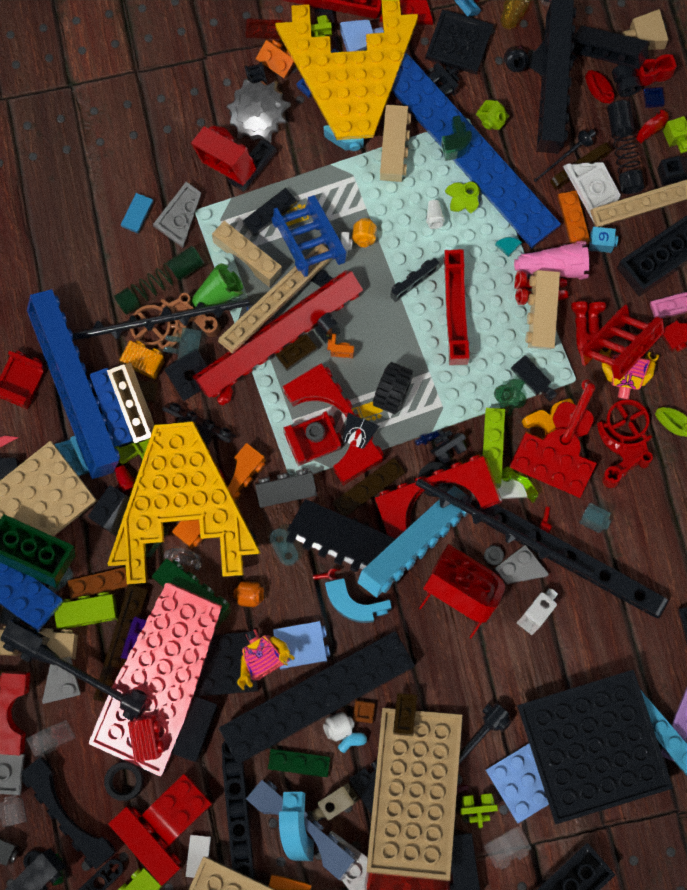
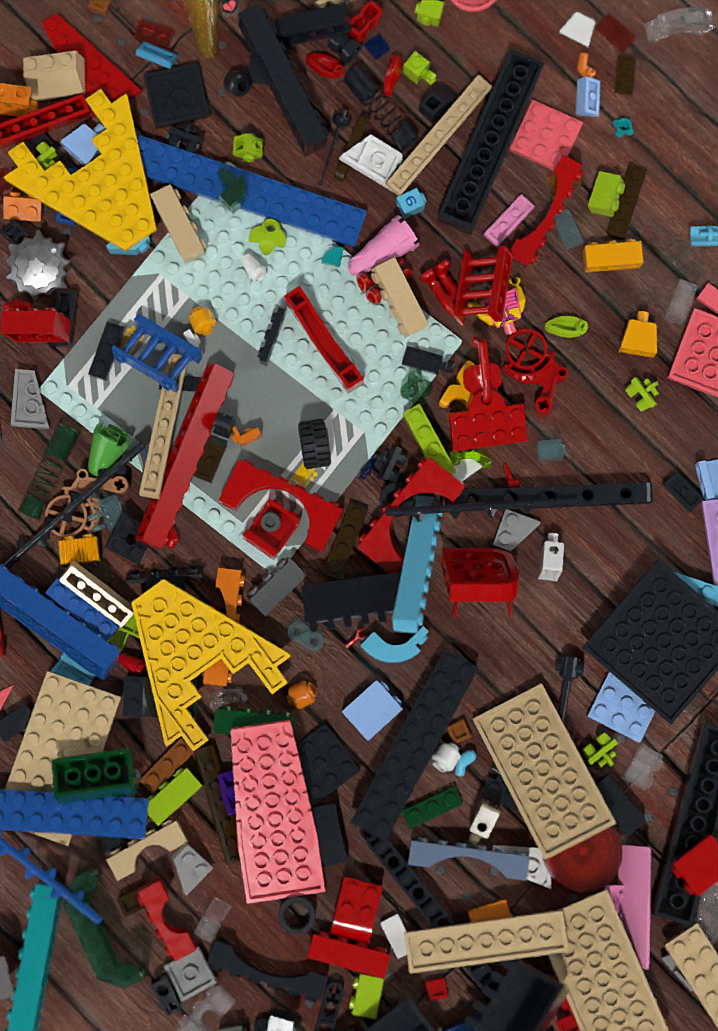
camera: 40 degrees left, 5 degrees up
black bar [0,620,148,720] -> none
red brick [127,715,164,763] -> none
tan arch [212,221,282,288] -> none
torso [237,629,295,690] -> none
medium azure arch [279,792,314,861] -> none
black sticker [343,413,380,449] -> none
dark brown plate [393,693,417,736] -> none
dark grey tile [484,546,504,566] -> none
orange plate [558,190,590,244] -> none

